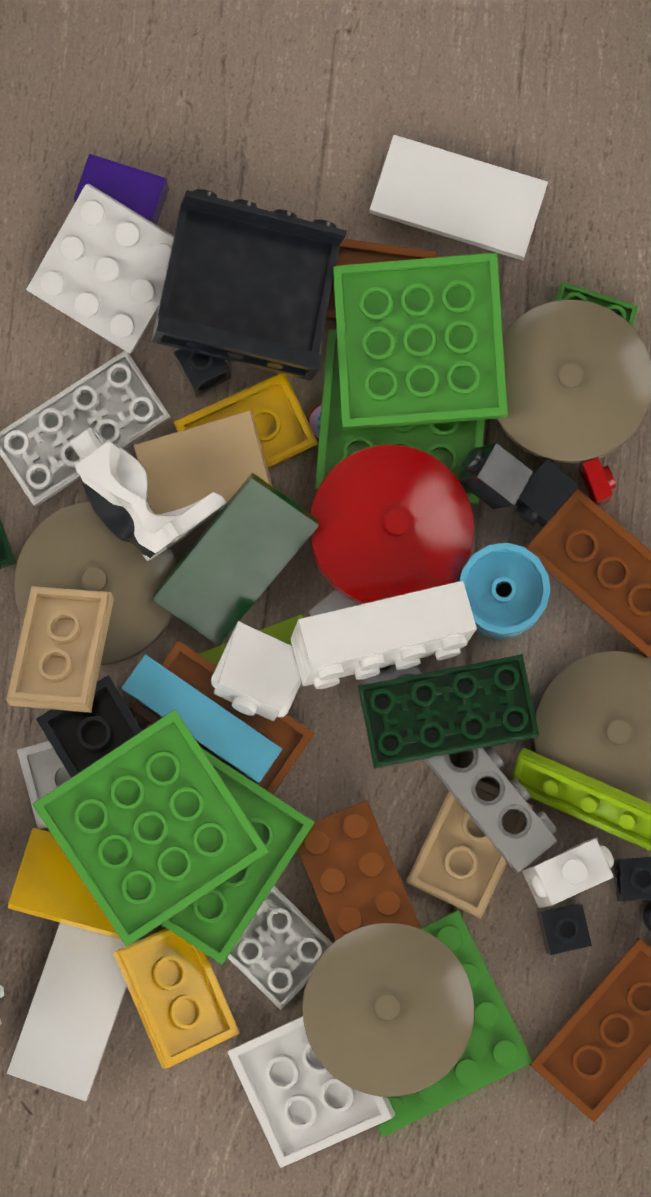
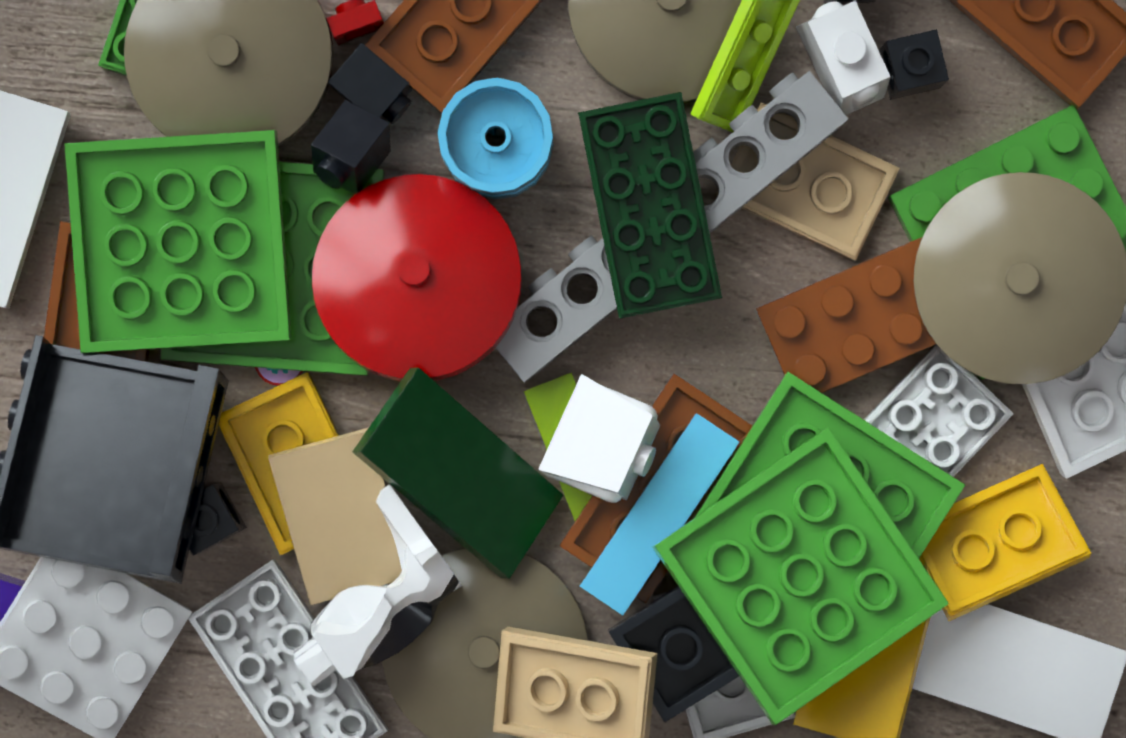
camera: 90 degrees left, 5 degrees up
white brick [290,581,477,689] -> none

